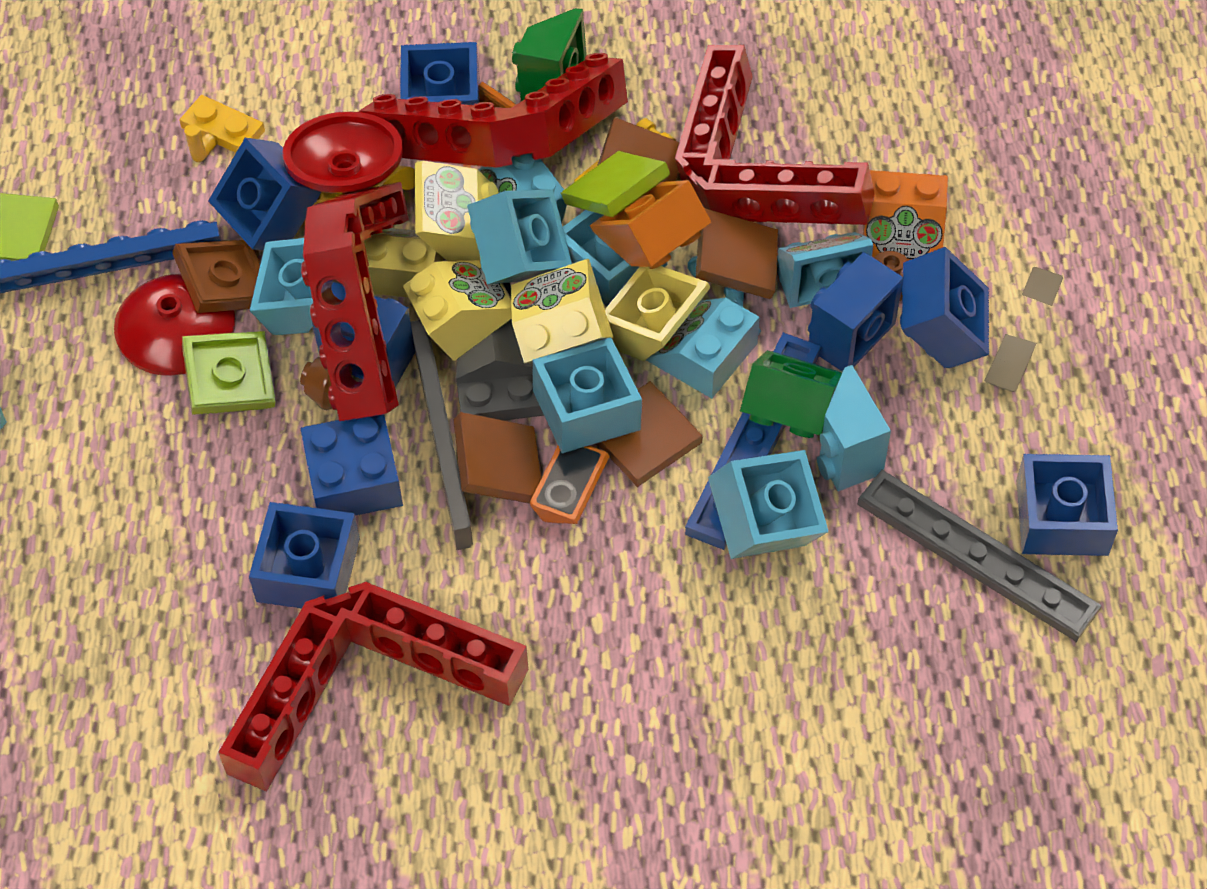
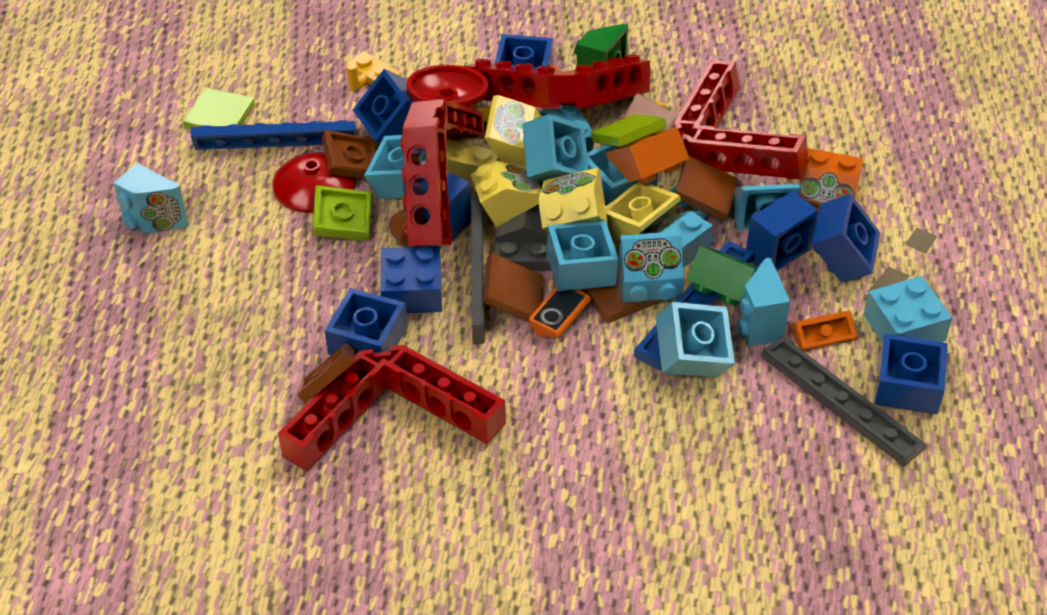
camera: 10 degrees right, 10 degrees down
none -> dark orange tile [298,343,355,404]
none -> medium azure slope [617,231,684,303]
none -> orange slope [789,310,858,351]
none -> medium azure brick [863,276,952,342]

